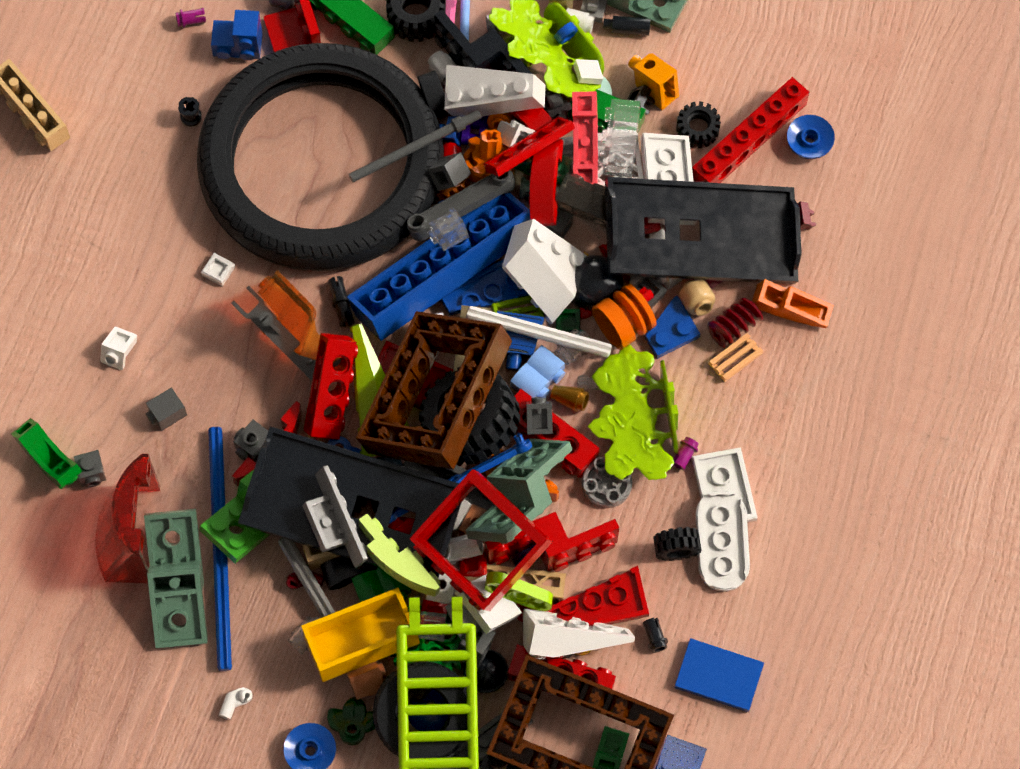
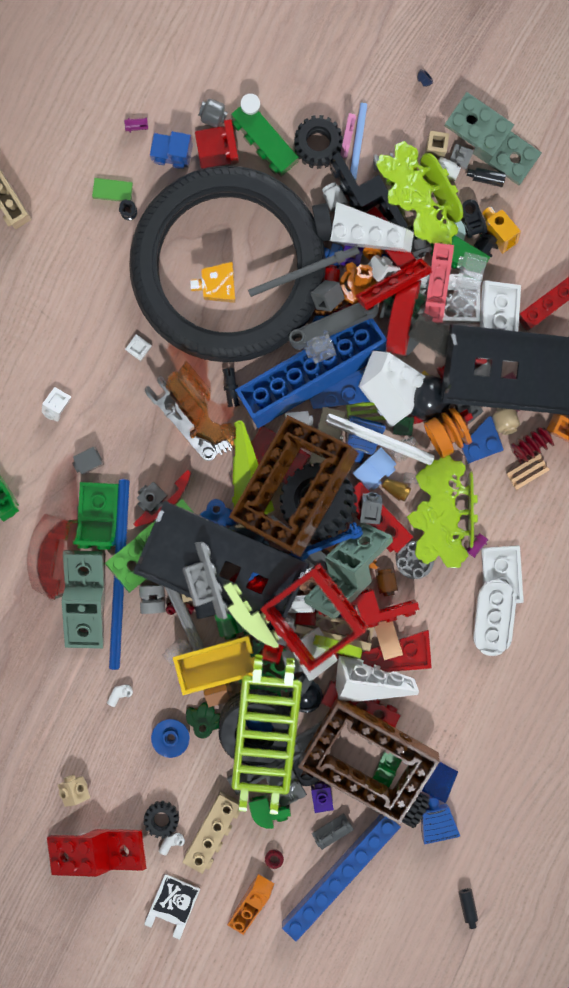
camera: 10 degrees right, 20 degrees up
dark grey bracket [74,450,106,487] -> none
red brick [304,333,358,439] -> none
clear tile [419,611,447,641] -> none
blue tile [554,22,578,44] -> none
white tile [573,59,603,84] -> none
black pin [643,618,668,652] -> none
black tyre [653,527,702,561] -> none
blue tile [674,638,764,713] -> none
black tyre [676,101,721,149] -> none
none -> green bracket [73,482,119,550]
none -> bright green tile [92,178,133,202]
none -> light grey wheel [139,585,165,614]
none -> light orange torso [190,262,236,303]
none -> light nougat tile [374,621,403,660]
none -> reddish brown brick [376,568,398,597]
none -> black piece [461,199,487,239]

